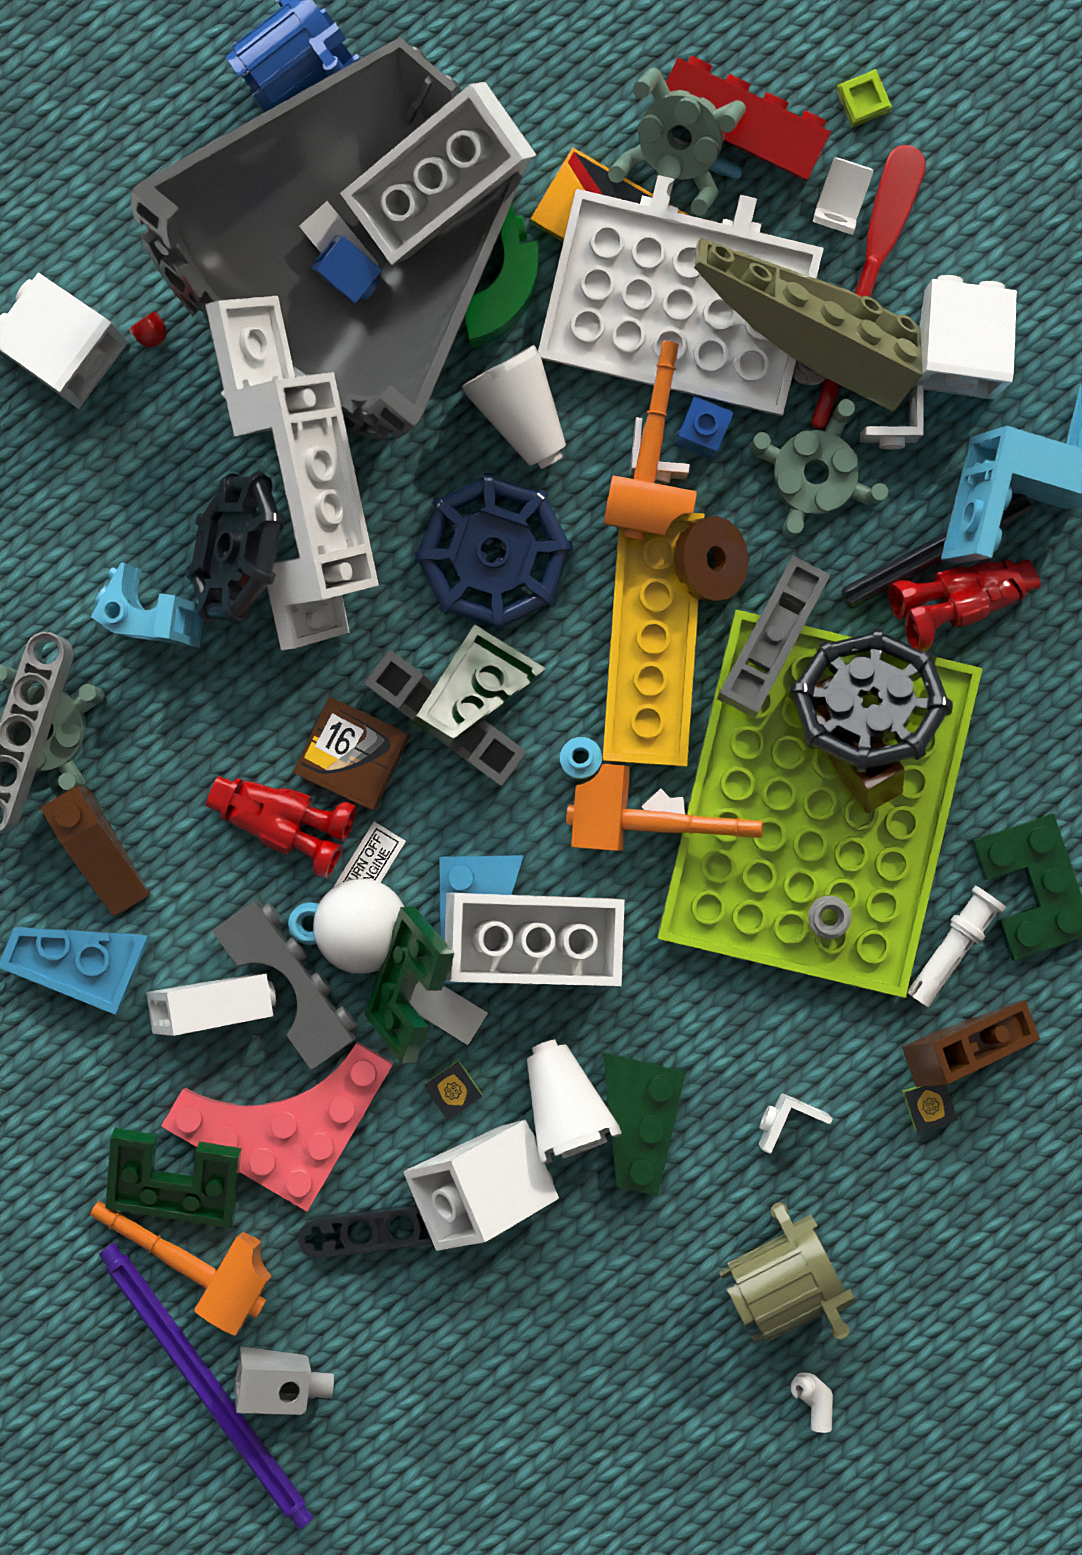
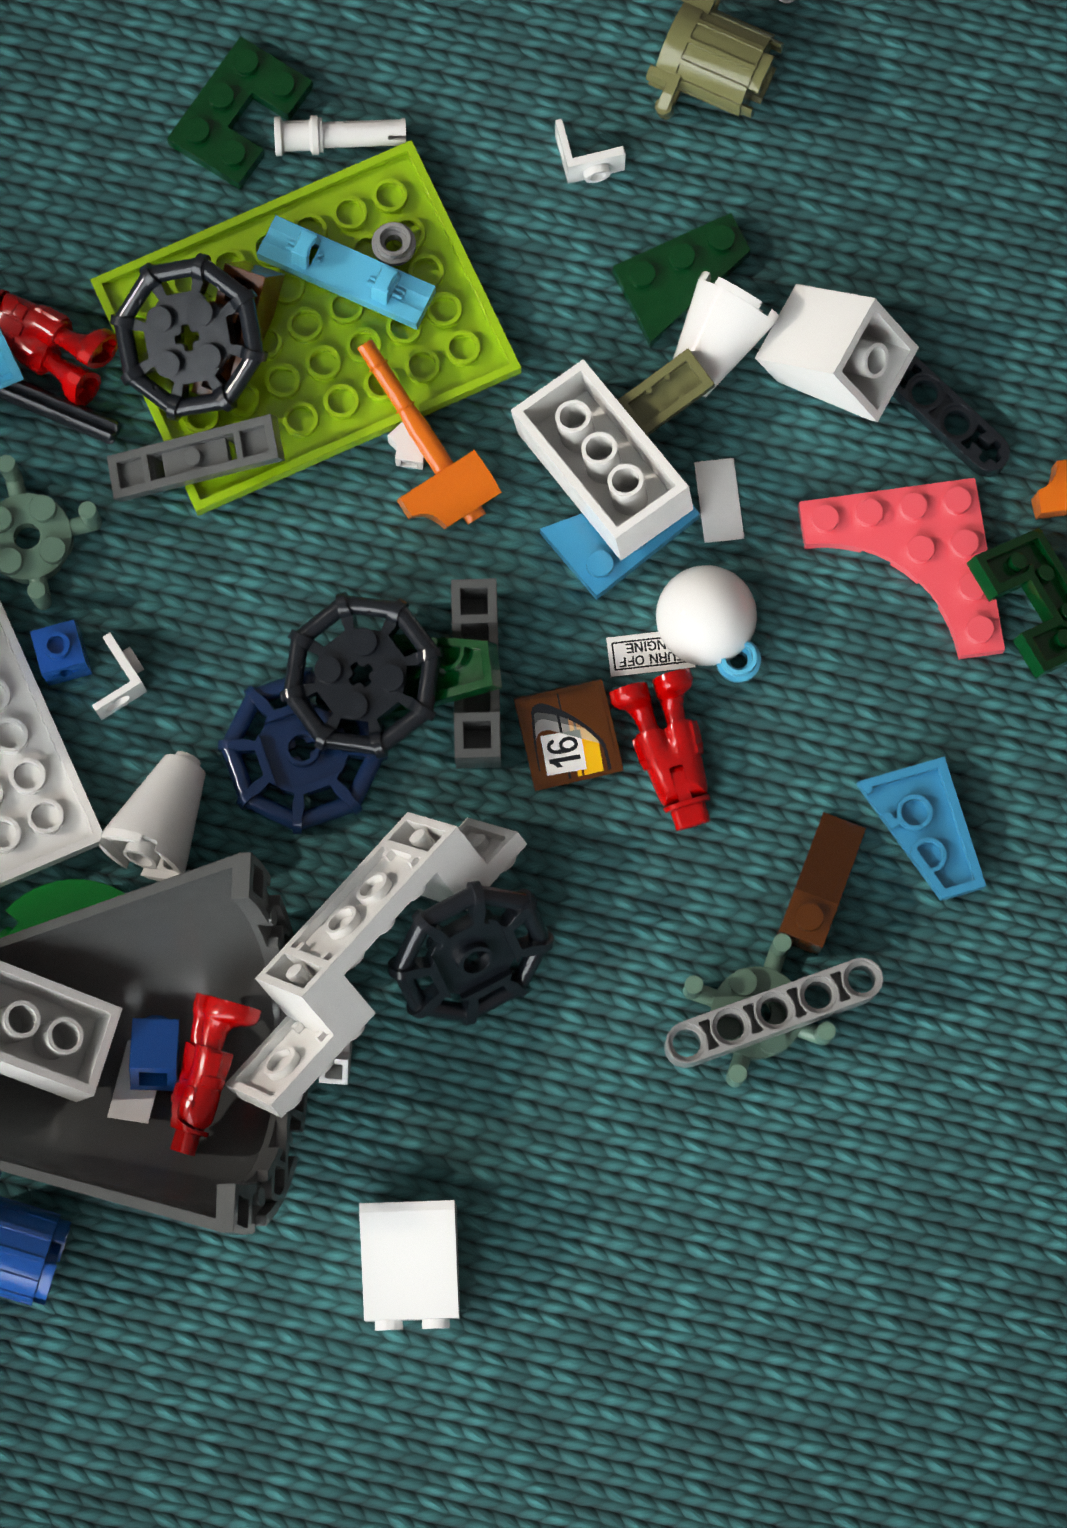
camera: 125 degrees left, 10 degrees down
medium azure tile [91,563,204,648] -> none
red hinge [129,311,167,347] -> none
white slope [146,974,276,1036] -> none
dark grey arch [212,900,357,1070] -> none
dark green plate [364,907,455,1064] -> none
black tile [424,1060,483,1121] -> none
medium azure plate [560,737,602,780] -> none
yellow plate [602,513,705,767] -> none
orange piece [603,341,697,541] -> none
reddish brown tile [674,516,749,602] -> none
reddish brown slope [902,1000,1040,1087] -> none
black tile [902,1085,958,1133] -> none
none -> red piece [170,993,262,1157]
none -> medium azure hinge [256,215,436,330]
none -> black plate [280,591,445,759]
none -> olive tile [618,348,715,436]

